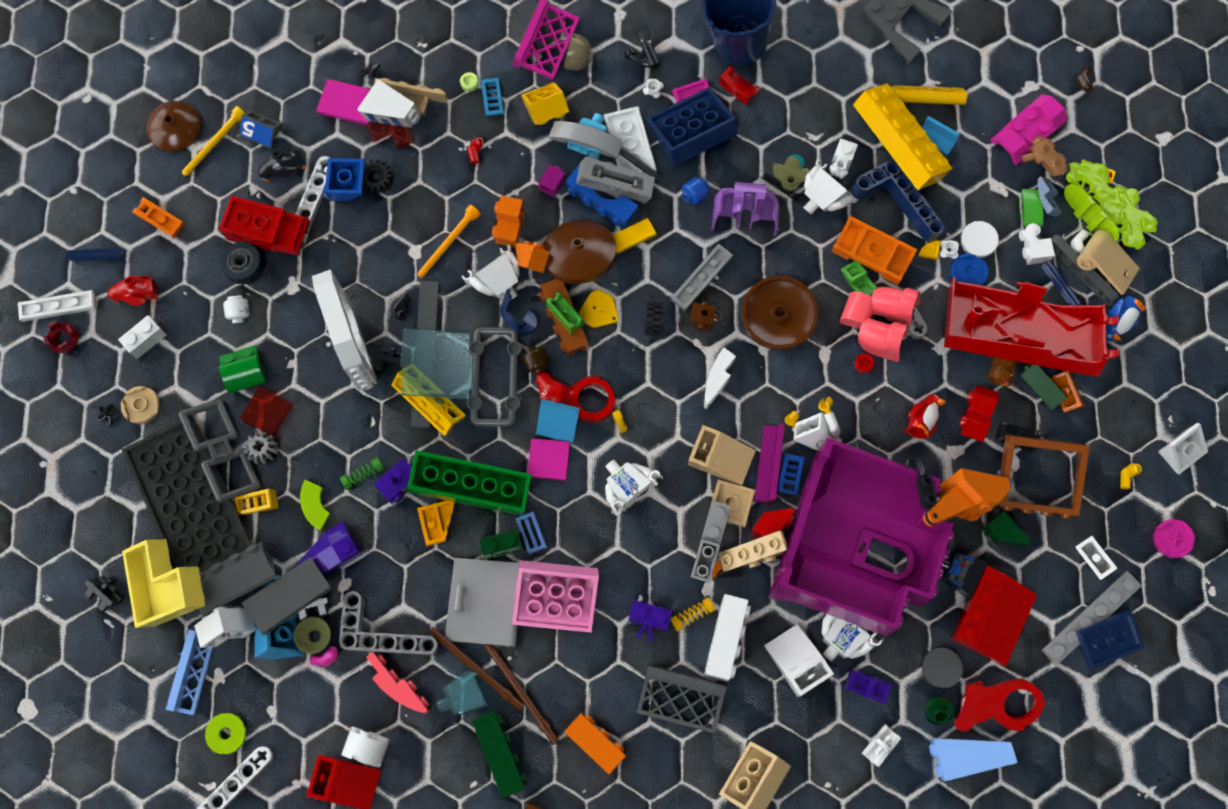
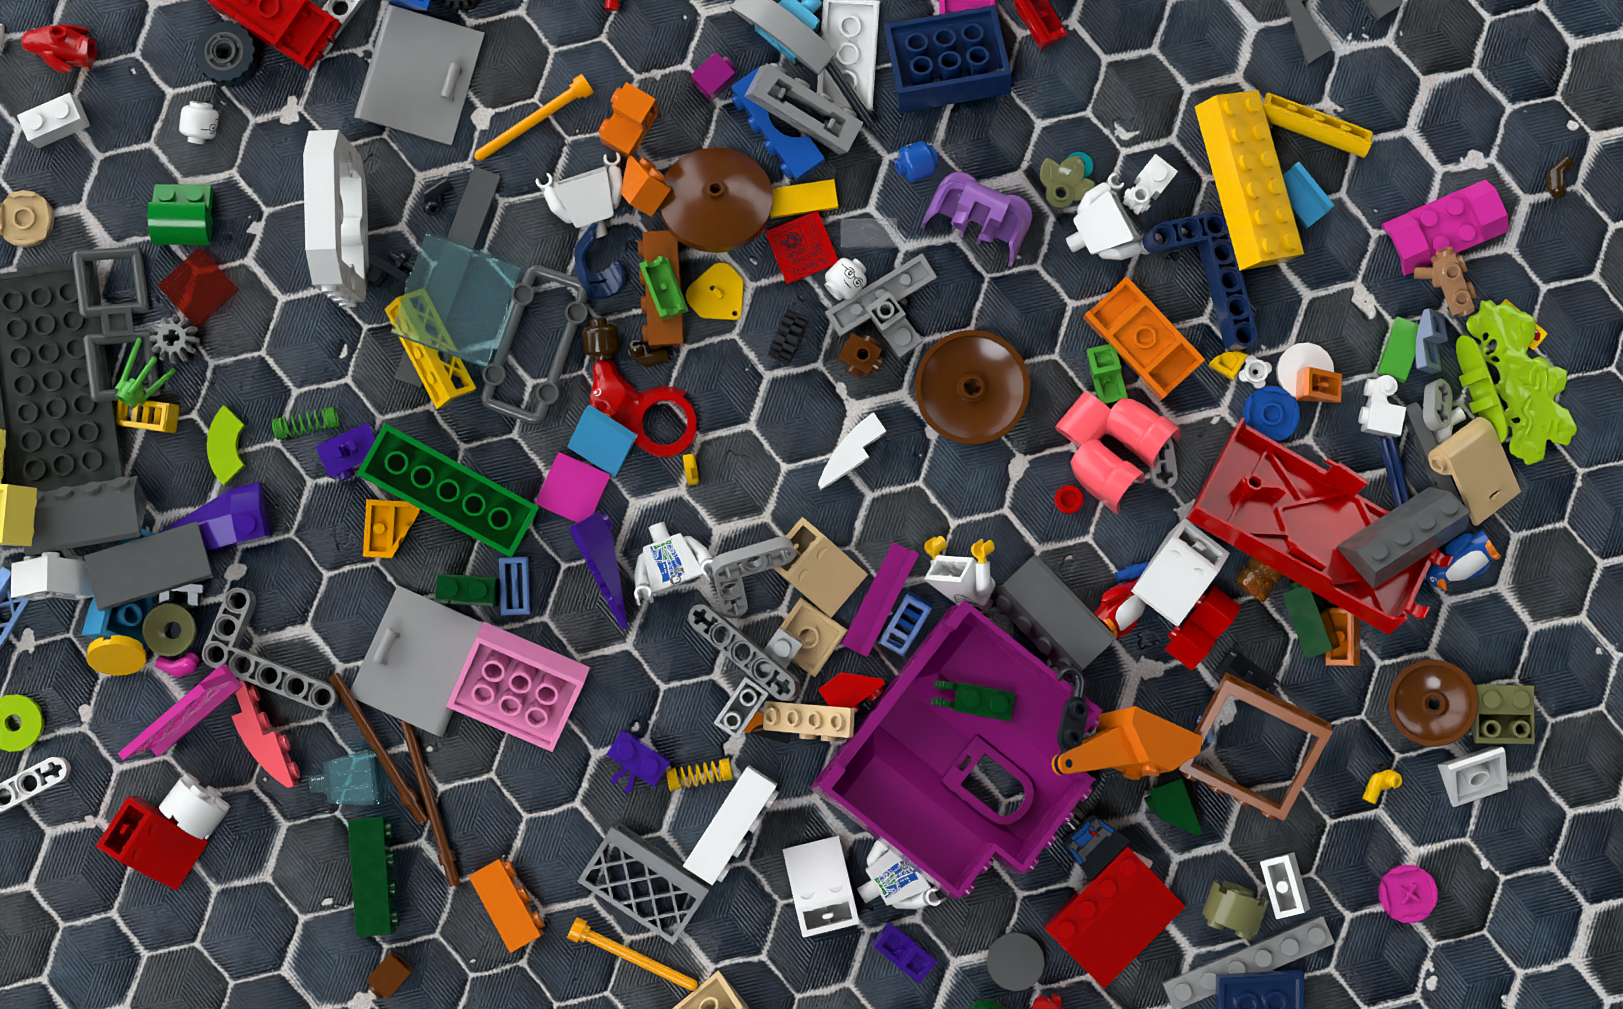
camera: 20 degrees right, 10 degrees up
none -> yellow tile [86,635,147,676]
none -> bright green plant [115,337,176,408]
none -> dark pink fence [118,664,243,760]
none -> light grey container [354,5,485,146]
none -> dark purple wedge [567,511,628,630]
none -> light orange piece [567,917,698,991]
none -> dark brown arm [628,339,669,367]
none -> dark grey beam [688,604,801,701]
none -> light grey beam [711,537,796,618]
none -> red tile [765,210,838,285]
none -> white head [824,258,867,300]
none -> clear plate [840,218,898,249]
none -> light grey slope [866,291,923,359]
none -> dark green hinge [931,680,1015,722]
none -> dark grey slope [990,554,1116,680]
none -> blue animal [1115,561,1149,583]
none -> white slope [1131,518,1230,626]
none -> olive brick [1202,879,1269,940]
none -> orange slope [1296,367,1342,403]
none -> dark grey slope [1337,487,1470,589]
none -> reddish brown dish [1389,659,1478,747]
none -> light grey beam [1423,379,1453,432]
none -> olive slope [1471,685,1535,744]

